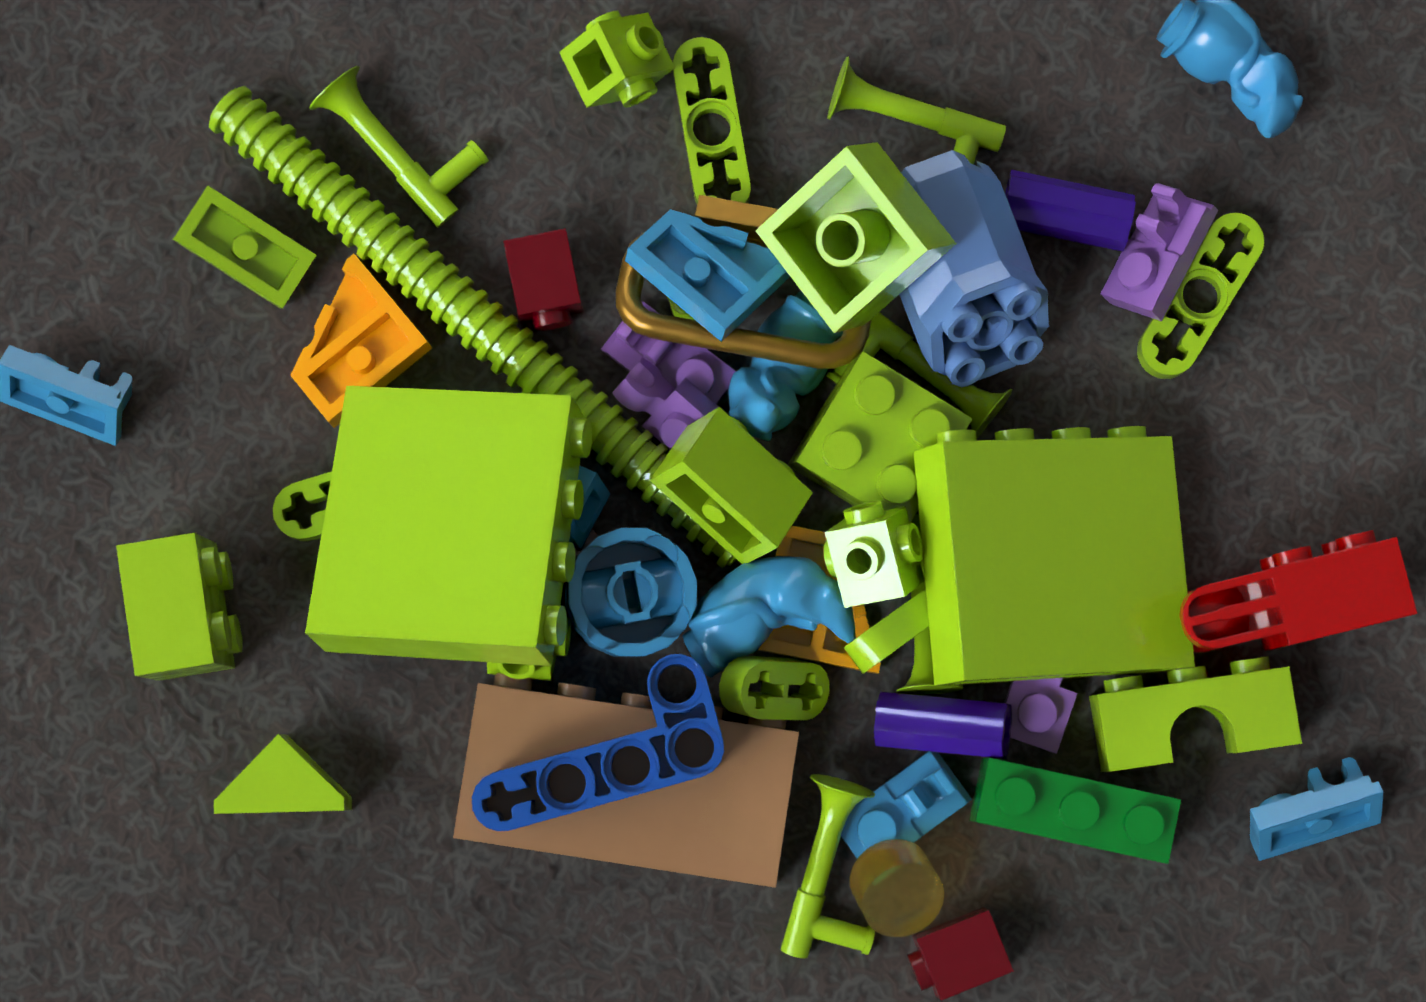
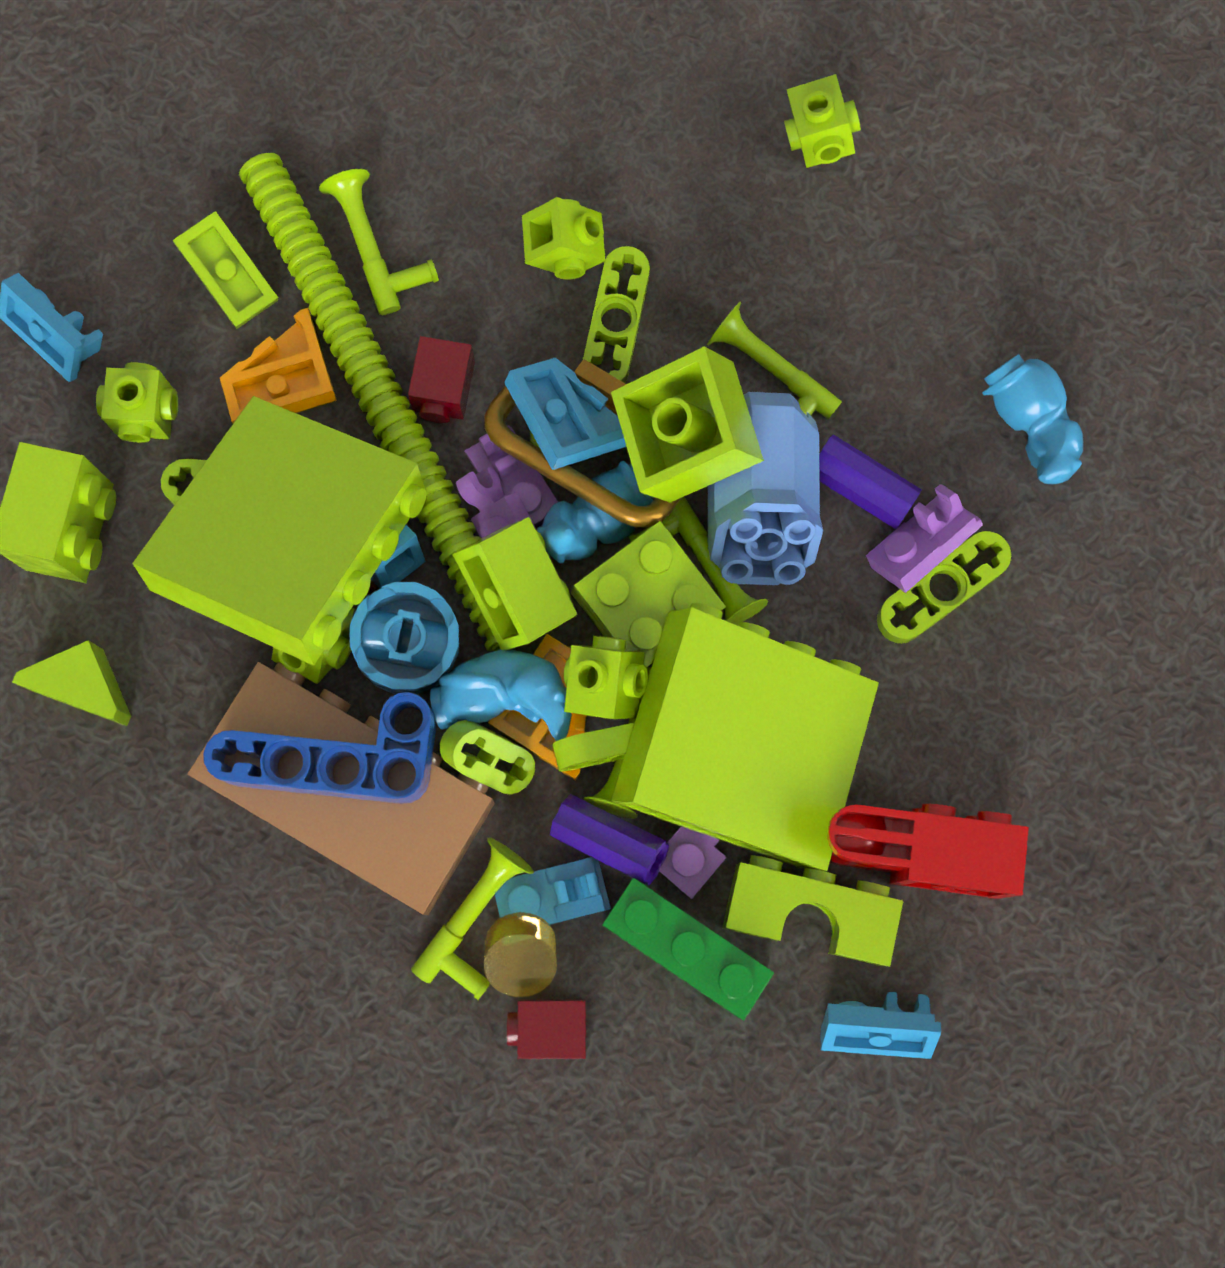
camera: 20 degrees right, 5 degrees down
none -> lime brick [96,362,178,443]

